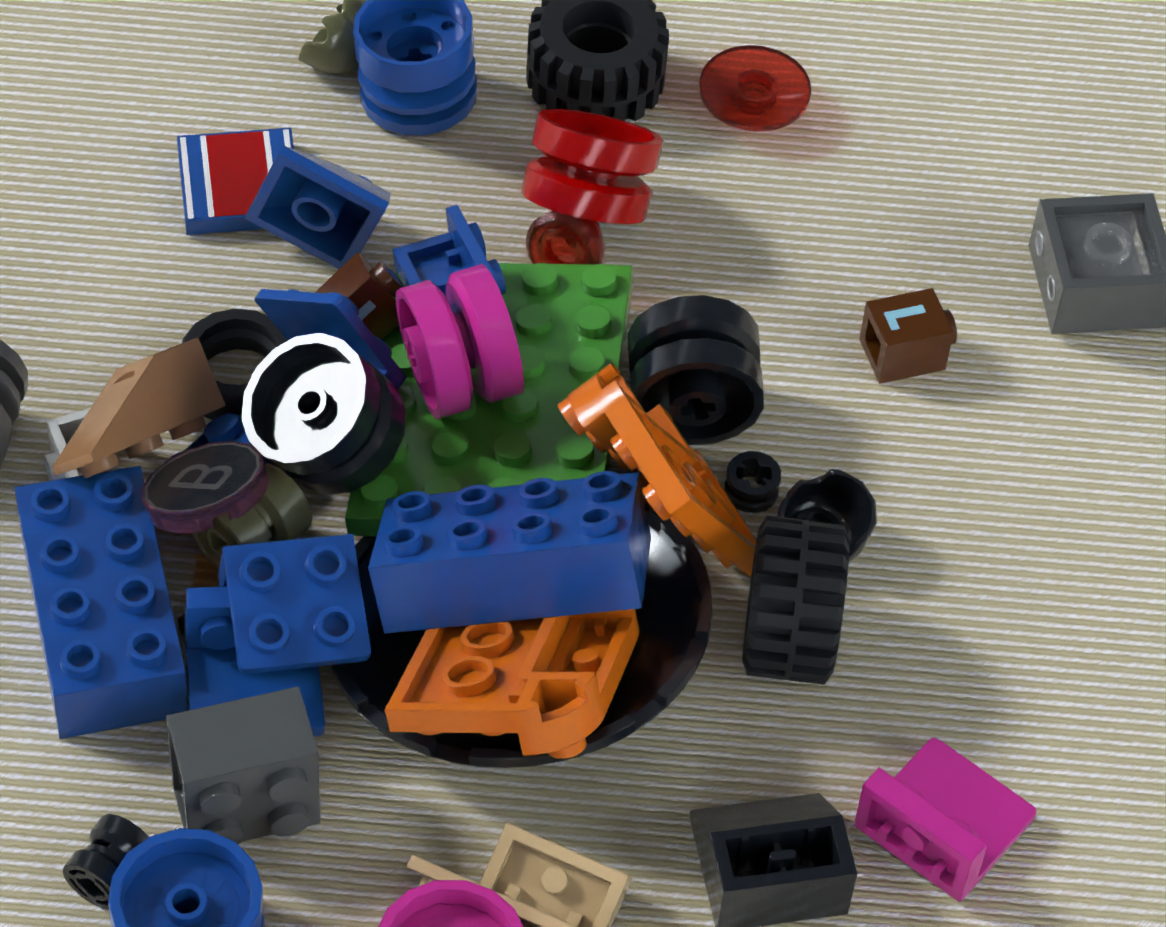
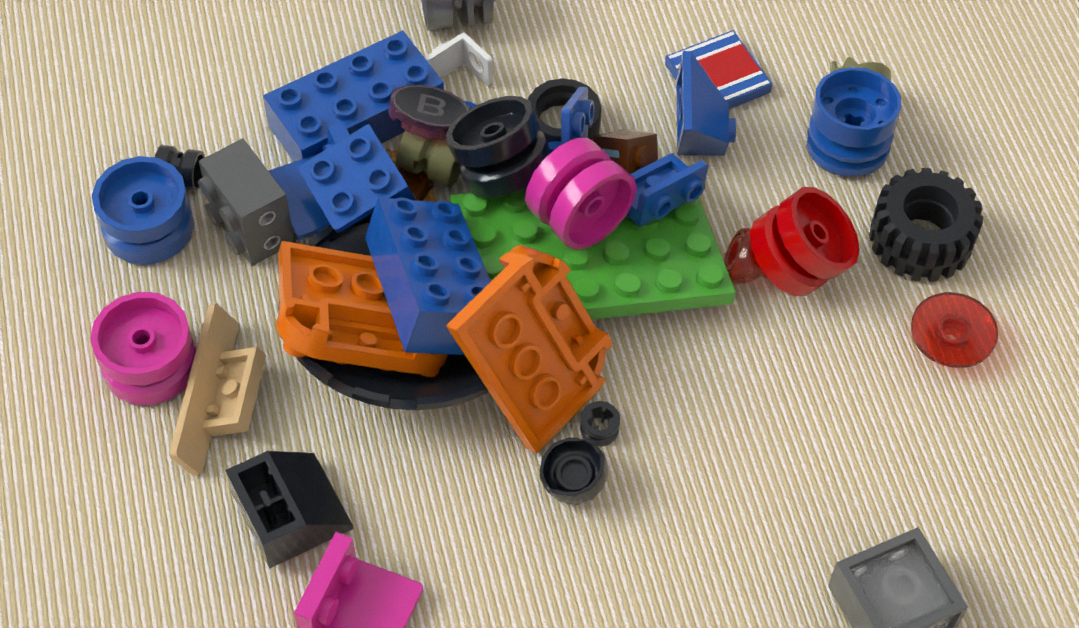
camera: 75 degrees right, 5 degrees up
medium nougat slope [52,337,226,478] -> none
black wheel [627,295,764,445] -> none
black tyre [742,515,849,685] -> none
reddish brown brick [859,288,957,384] -> none

